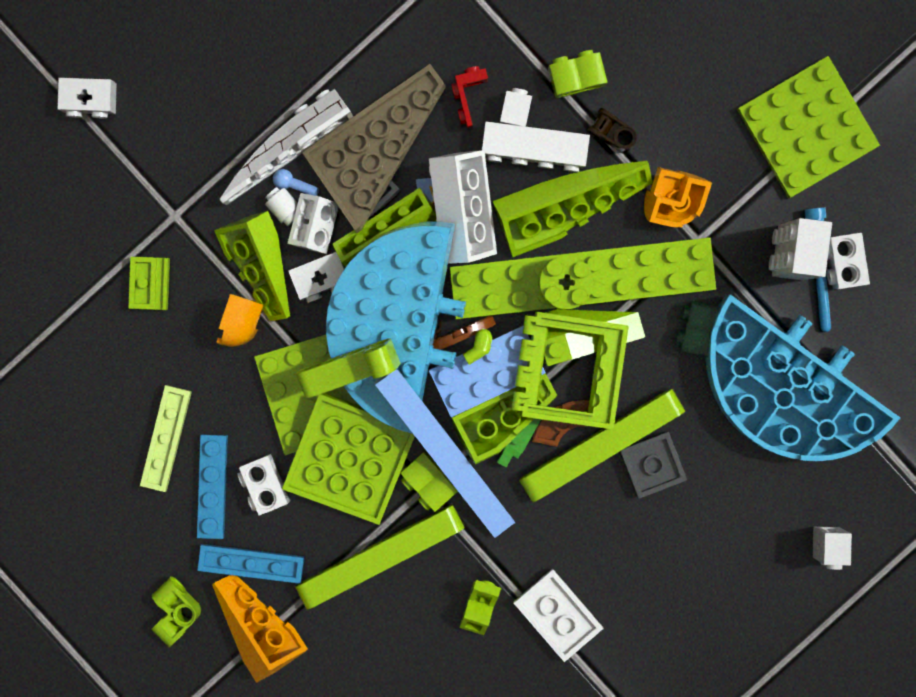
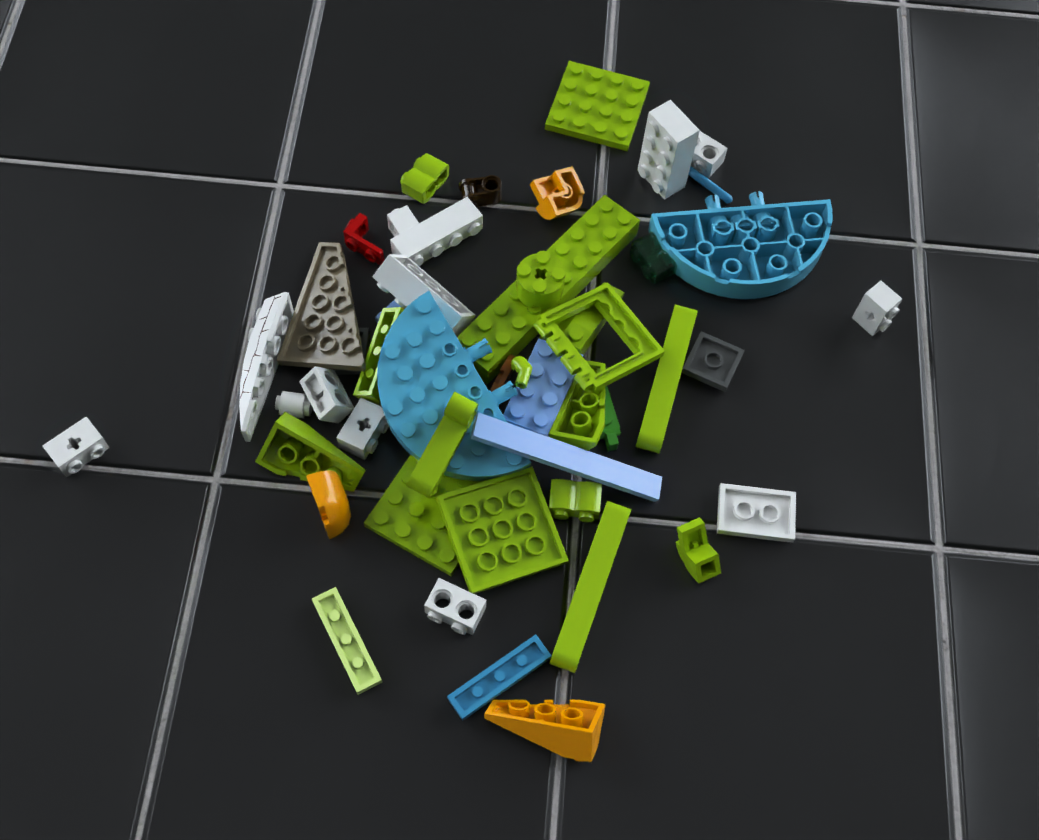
camera: 45 degrees left, 25 degrees down
lime plate [129,257,170,310] -> none
lime piece [151,577,201,647] -> none
dark azure plate [197,434,228,539] -> none
light blue bar [272,169,319,196] -> none
lime wedge [493,161,652,257] -> none
dark orange tile [532,400,589,447] -> none

